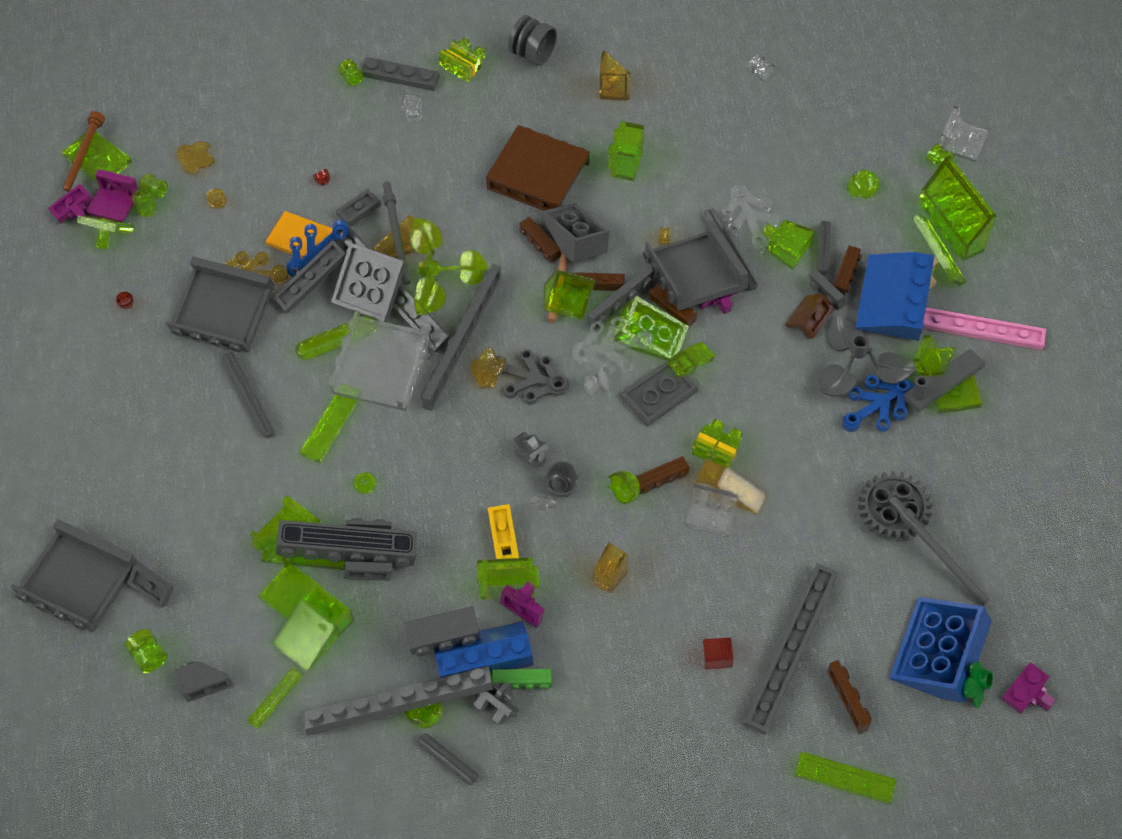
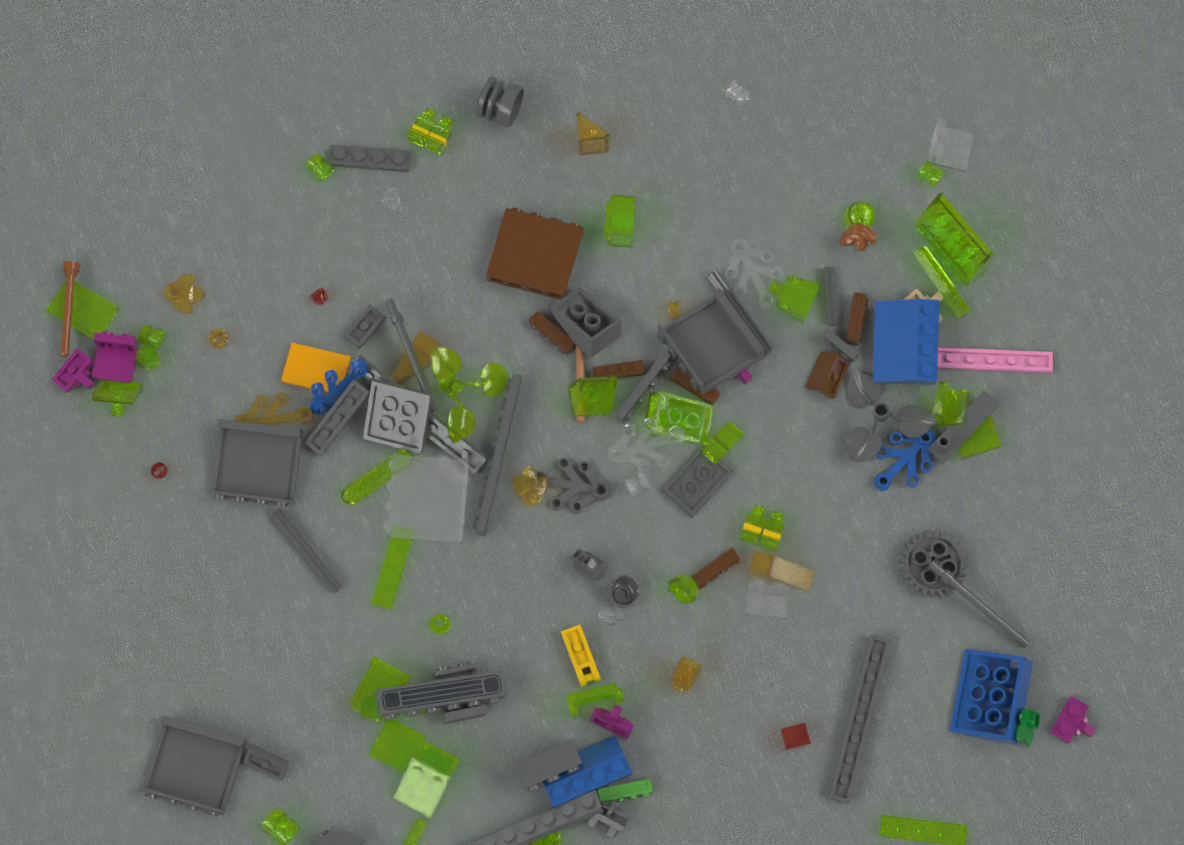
camera: 10 degrees left, 15 degrees up
reddish brown plate [827,660,871,734] -> none
none -> dark orange hair [839,224,877,251]

